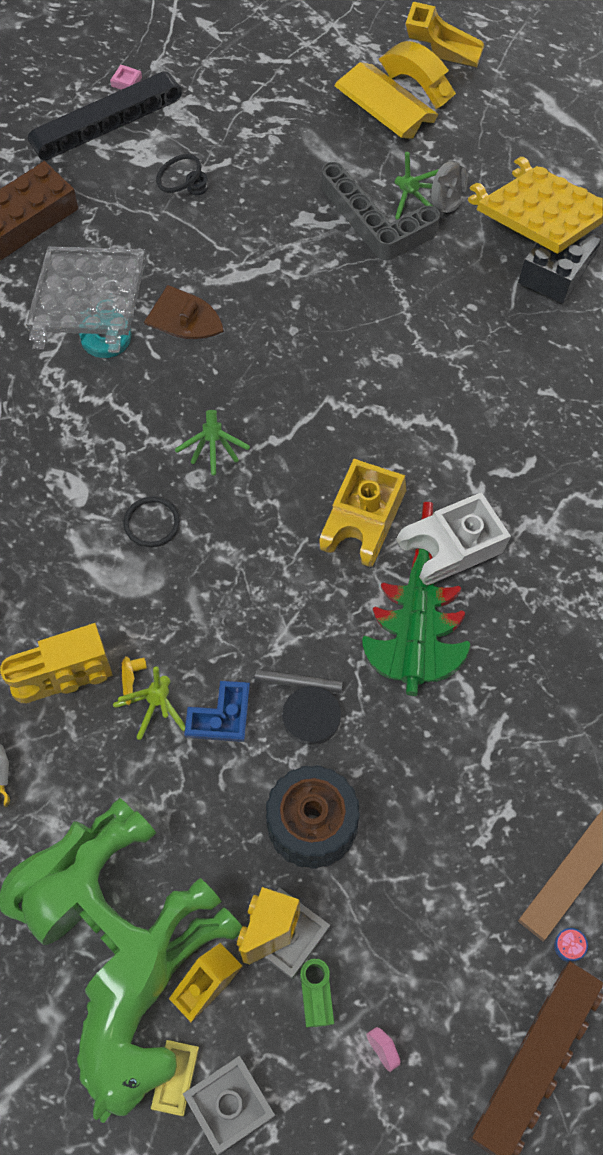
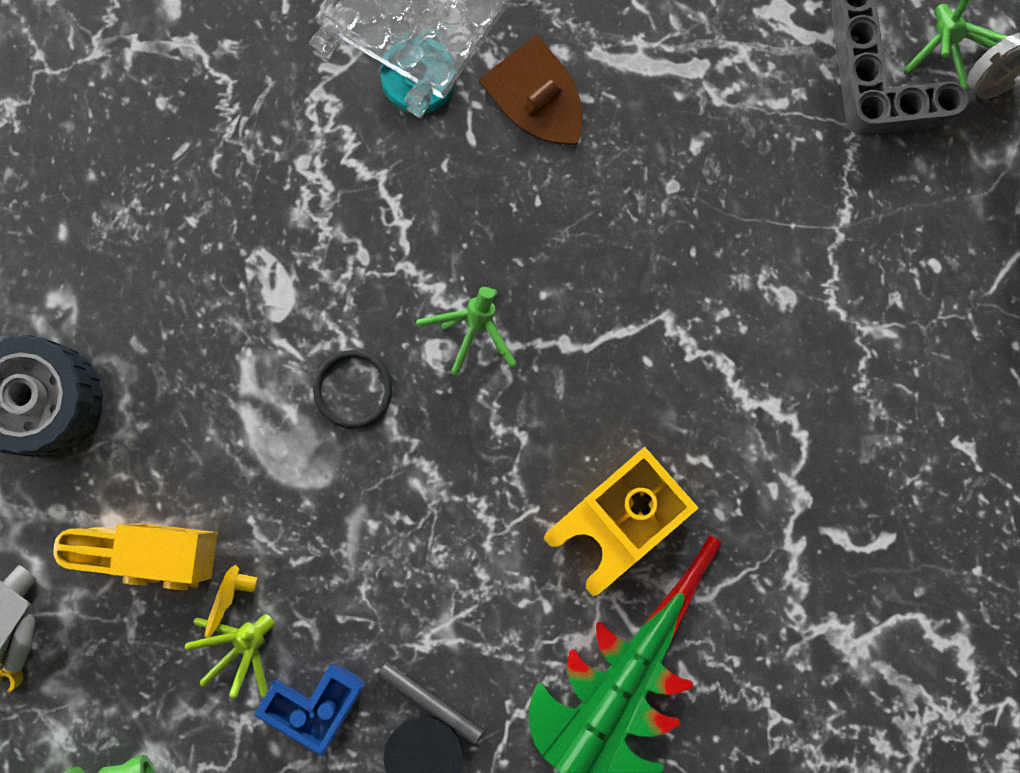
camera: 30 degrees right, 20 degrees up
white brick [396,492,511,585] -> none

